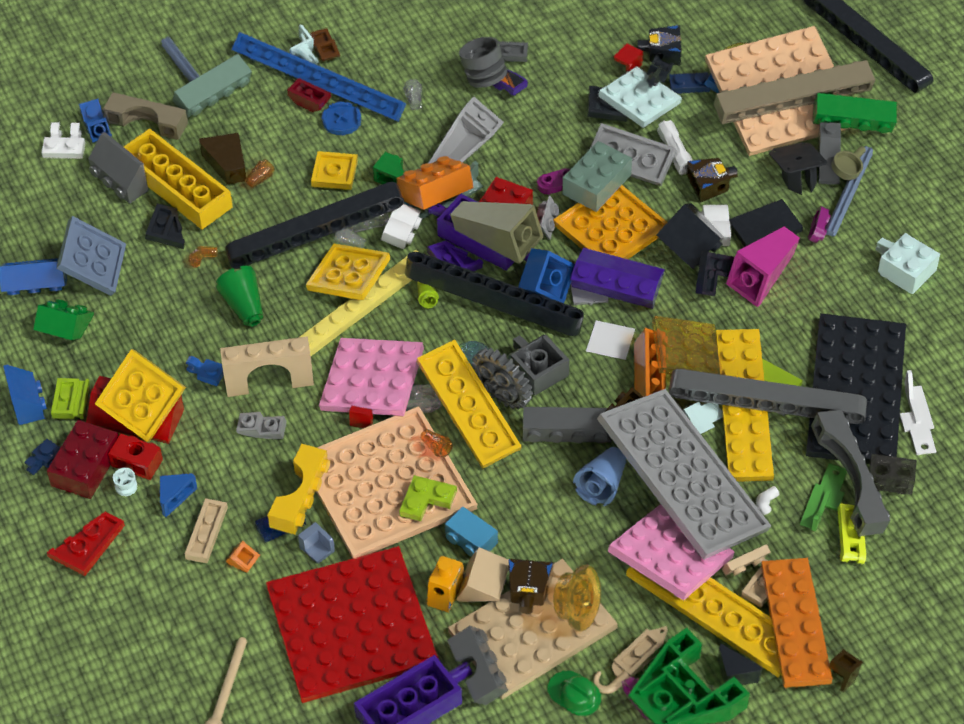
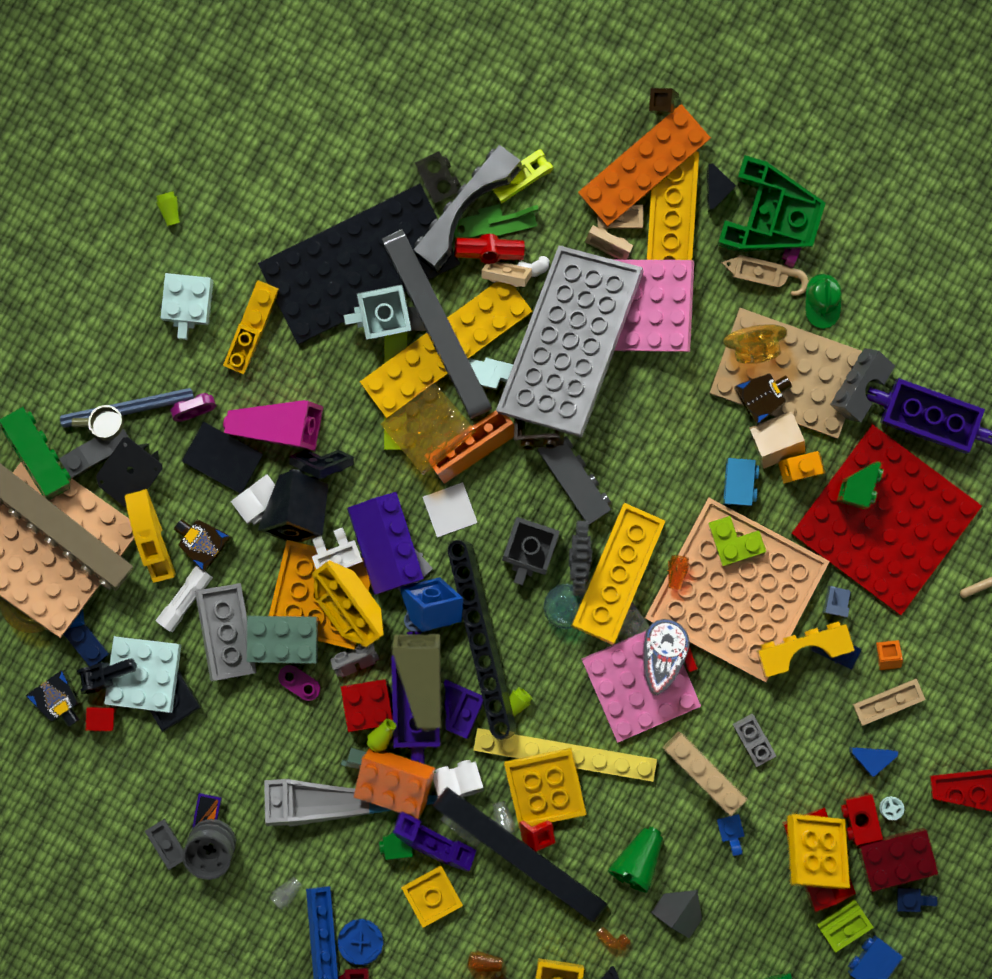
camera: 125 degrees left, 35 degrees up
medium blue cone [573,447,627,506] -> none
white piece [900,370,936,455] -> none
none -> yellow slope [125,489,176,583]
none -> yellow slope [223,280,279,374]
none -> white plate [312,527,363,569]
none -> yellow wedge [312,560,383,647]
none -> light aqua hinge [343,285,411,339]
none -> lime cone [367,719,396,752]
none -> dark purple slope [393,812,477,872]
none -> red piece [454,234,525,264]
none -> tan plate [481,262,532,287]
none -> red panel [519,820,555,852]
none -> shield [643,619,689,695]
none -> dark grey slope [651,890,702,938]
none -> green slope [837,462,883,509]

